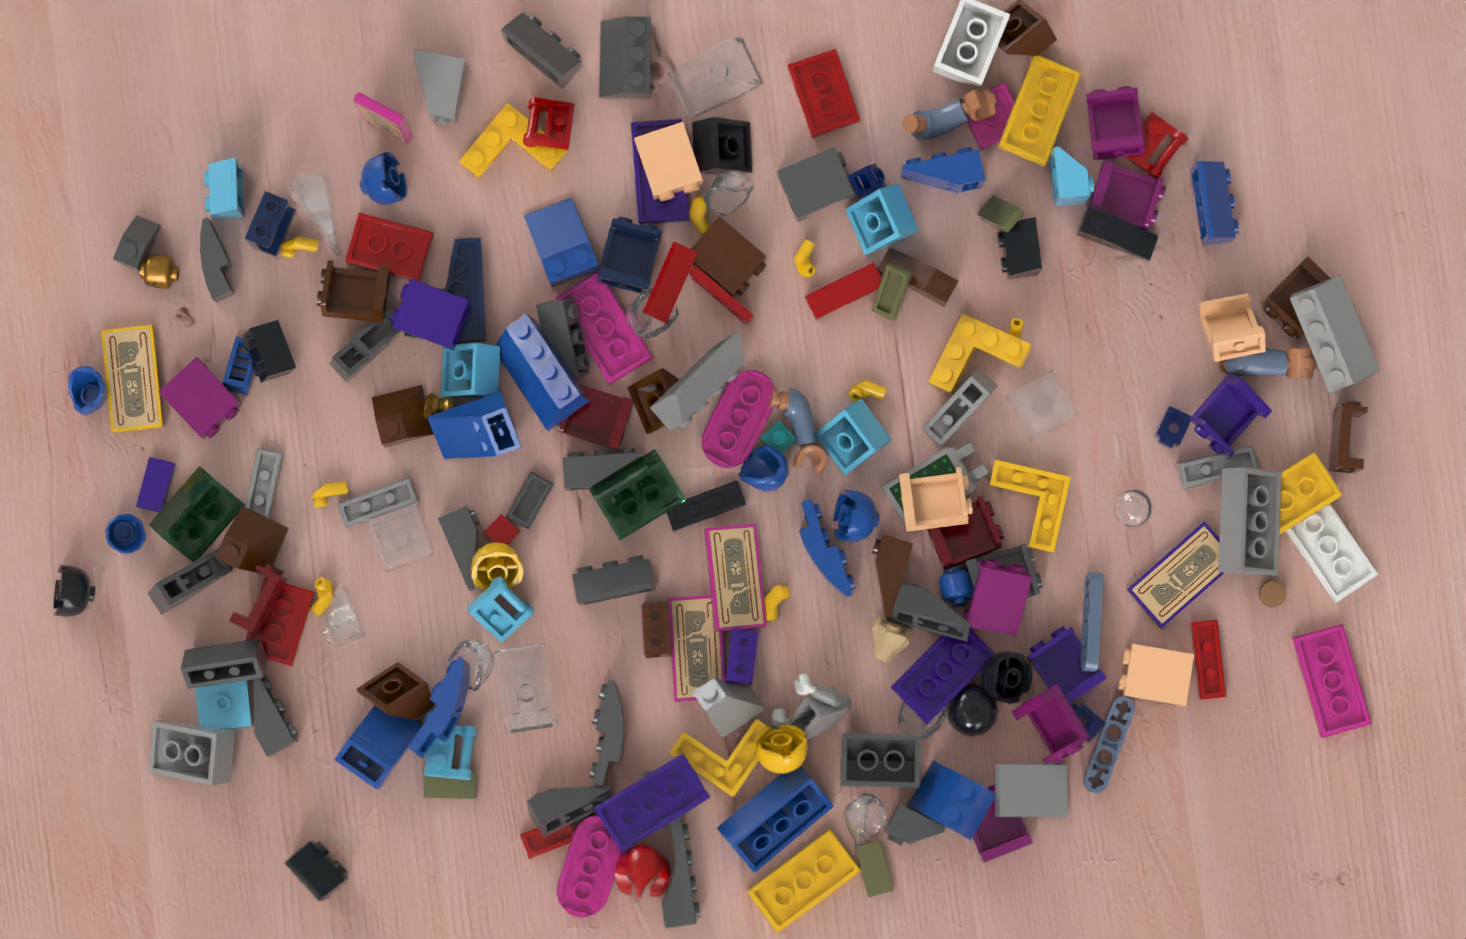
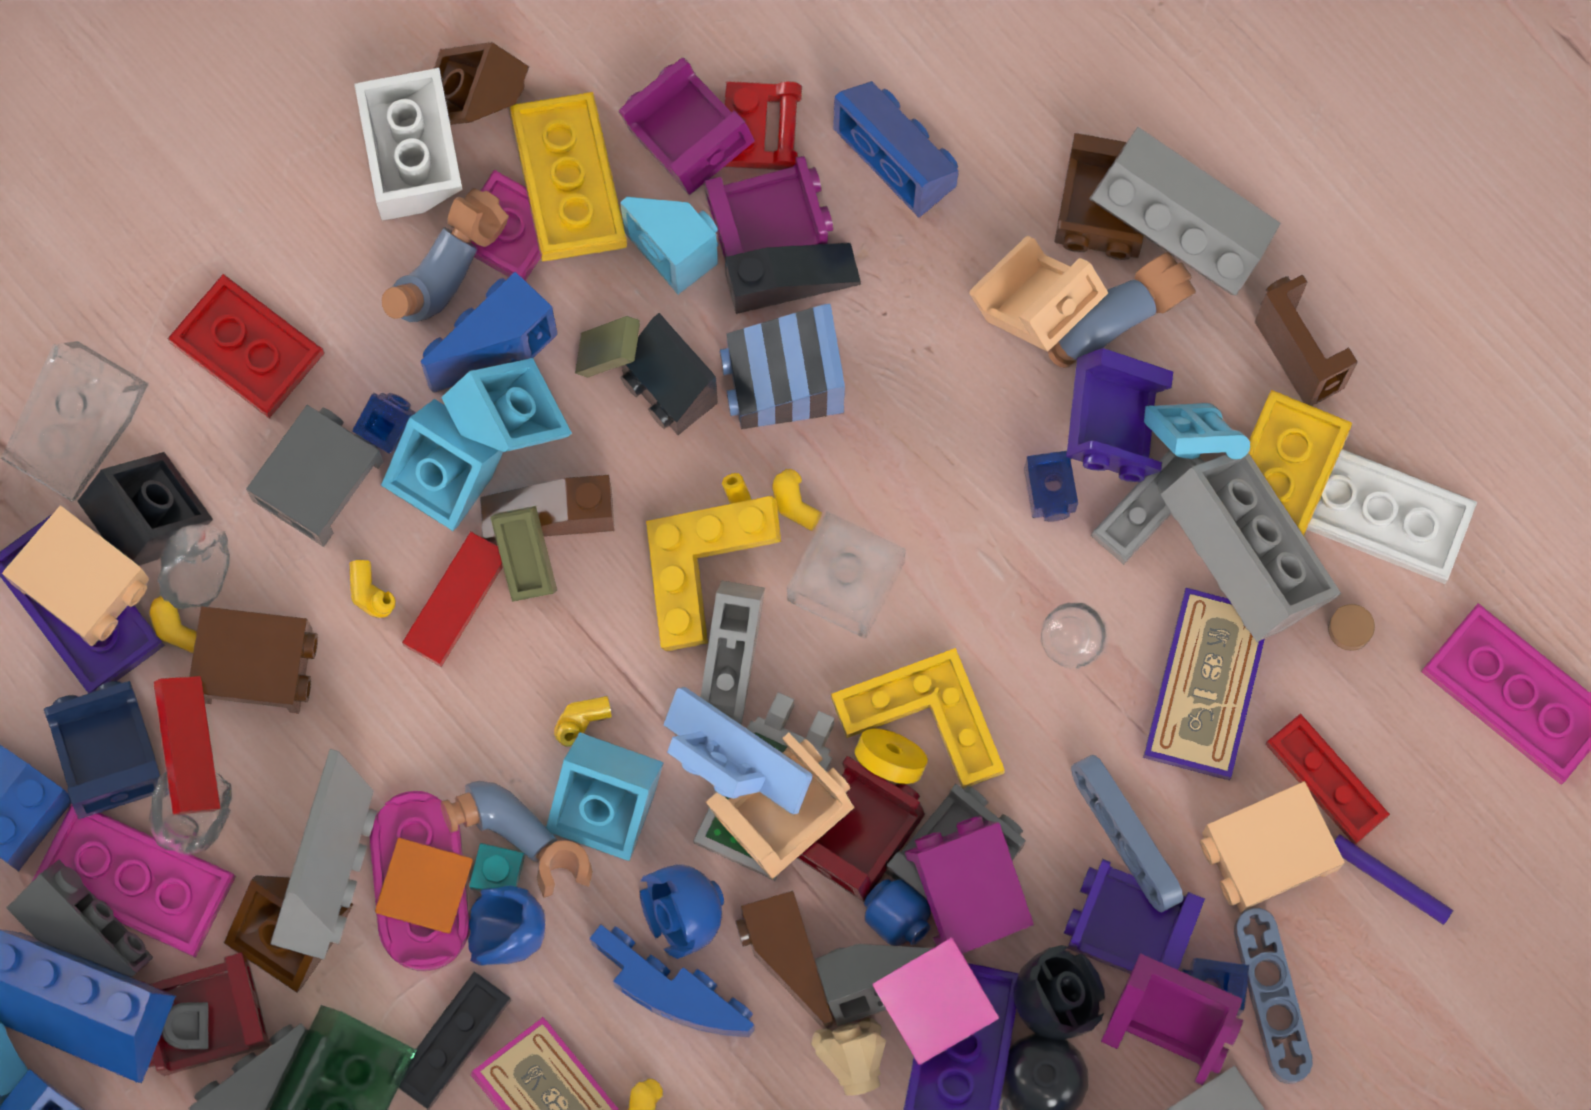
camera: 35 degrees left, 10 degrees down
red tile [689,265,753,325] -> none
none -> dark grey tile [161,1003,208,1049]
none -> orange sticker [375,838,473,934]
none -> medium azure slope [441,358,572,452]
none -> light blue bracket [663,687,812,815]
none -> slope [720,304,845,429]
none -> yellow arm [772,469,822,531]
none -> yellow piece [854,728,928,784]
none -> tile [872,938,999,1065]
none -> medium azure plate [1144,403,1250,460]
none -> dark purple bar [1334,834,1454,925]

